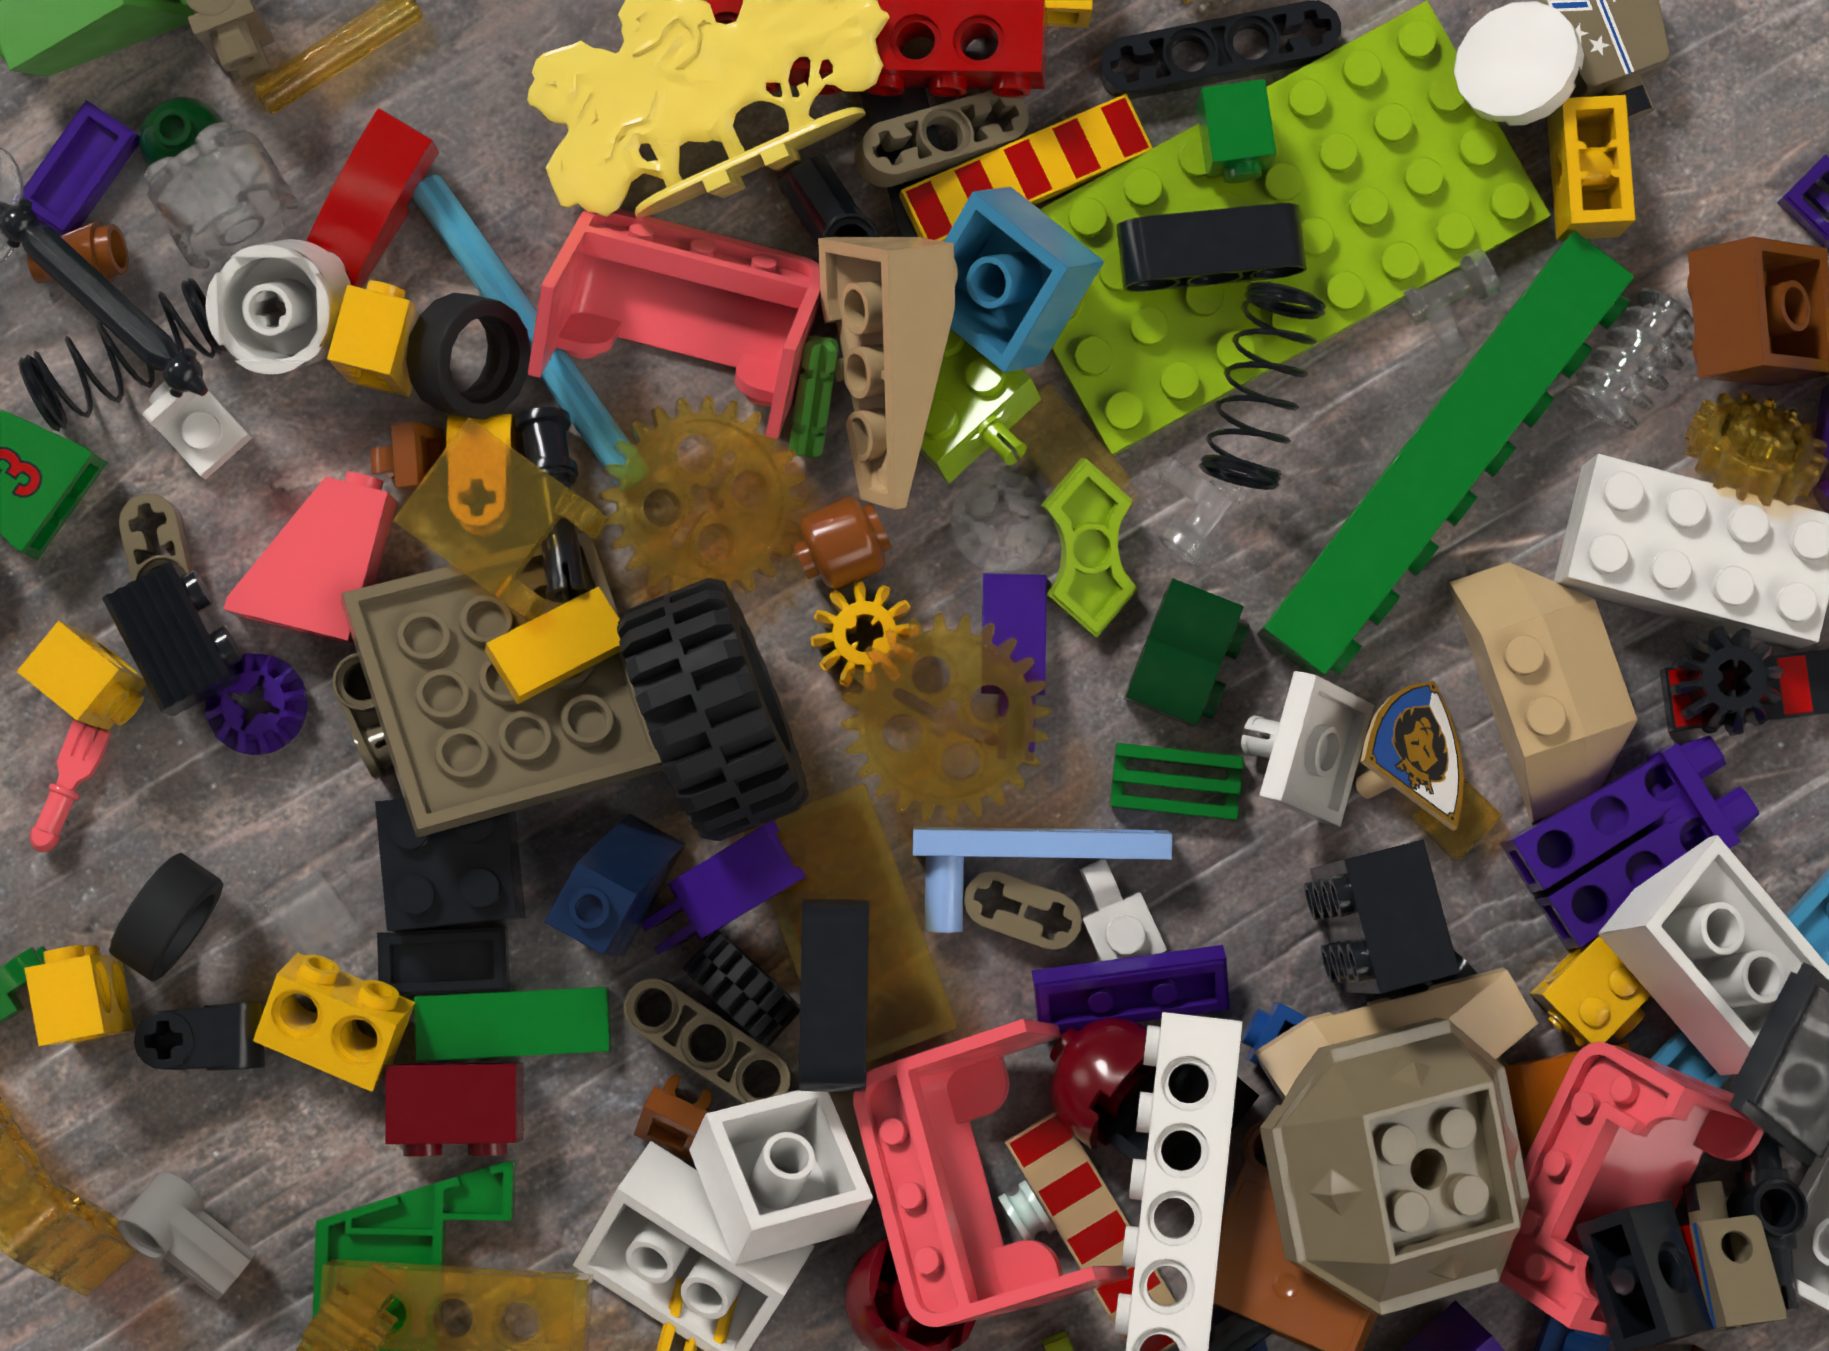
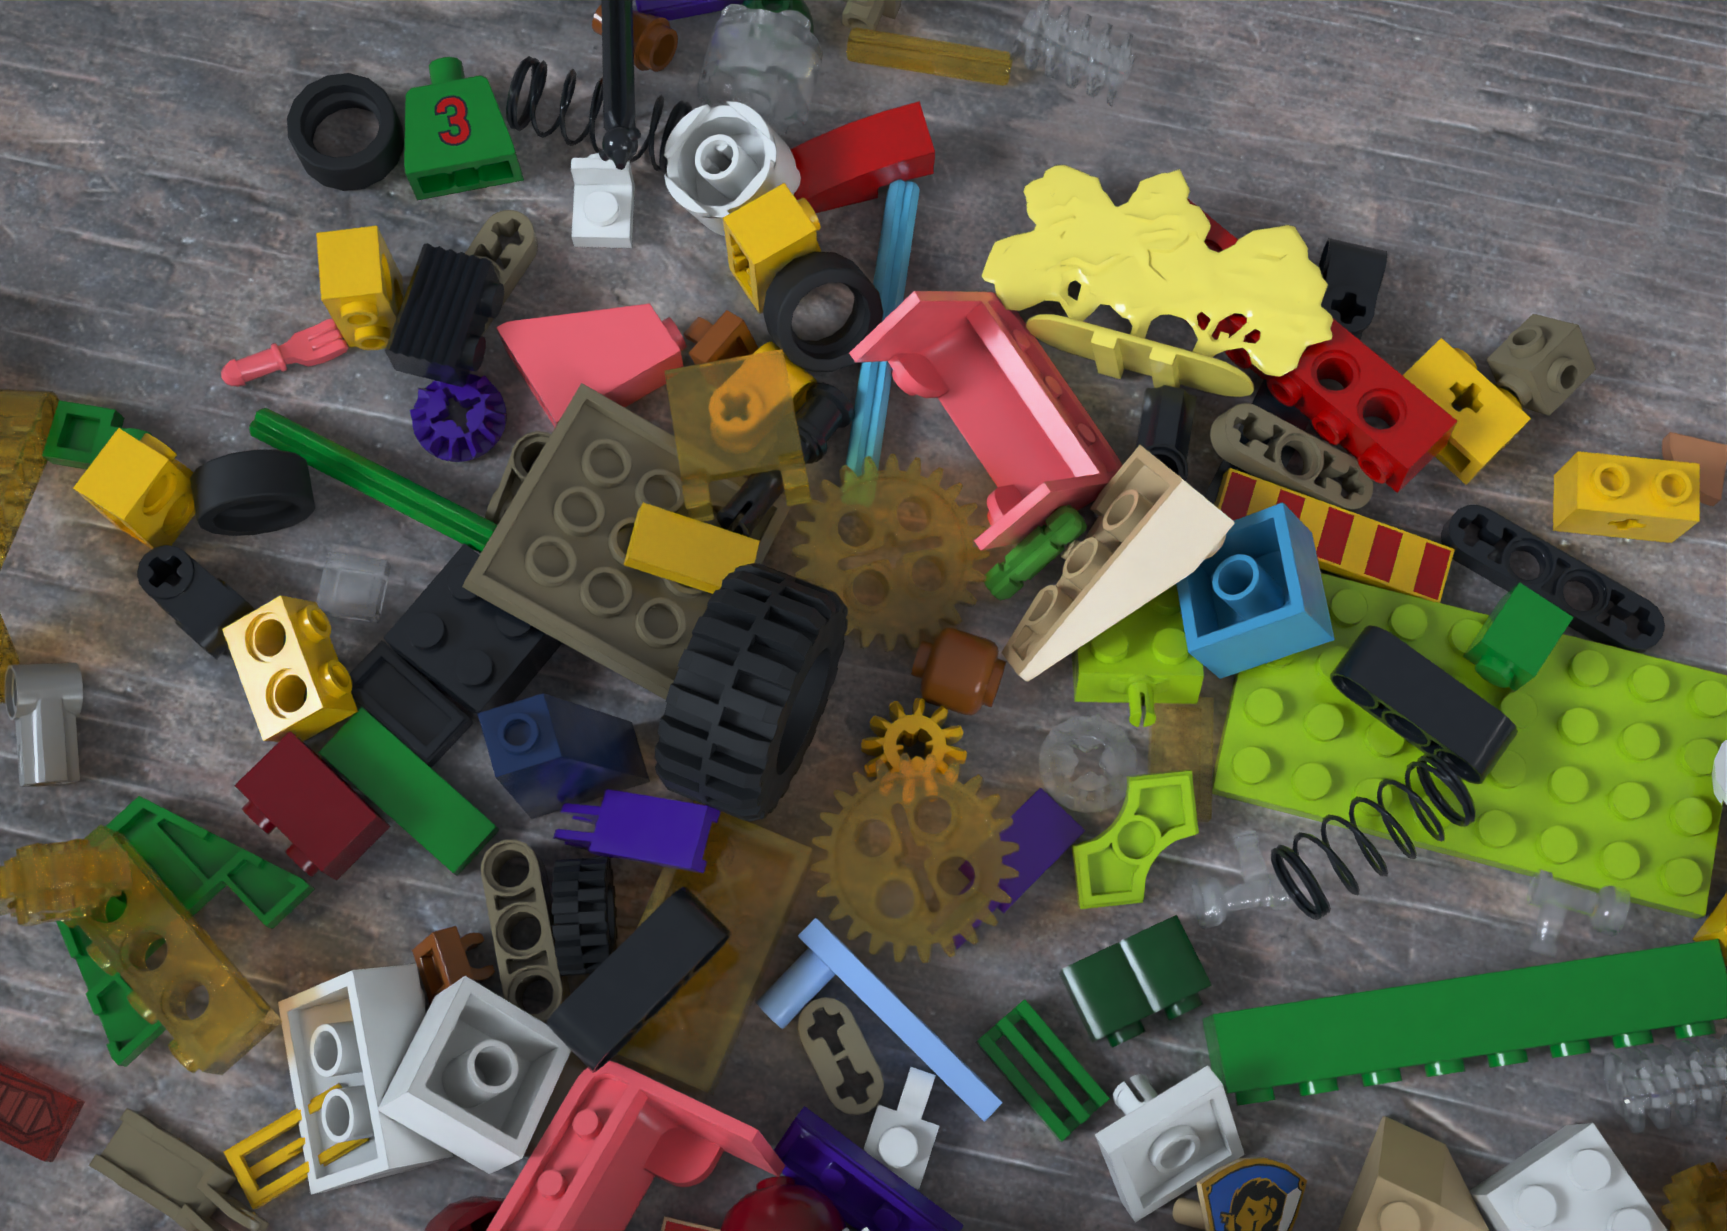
camera: 45 degrees right, 10 degrees down
none -> green axle [249,408,498,553]

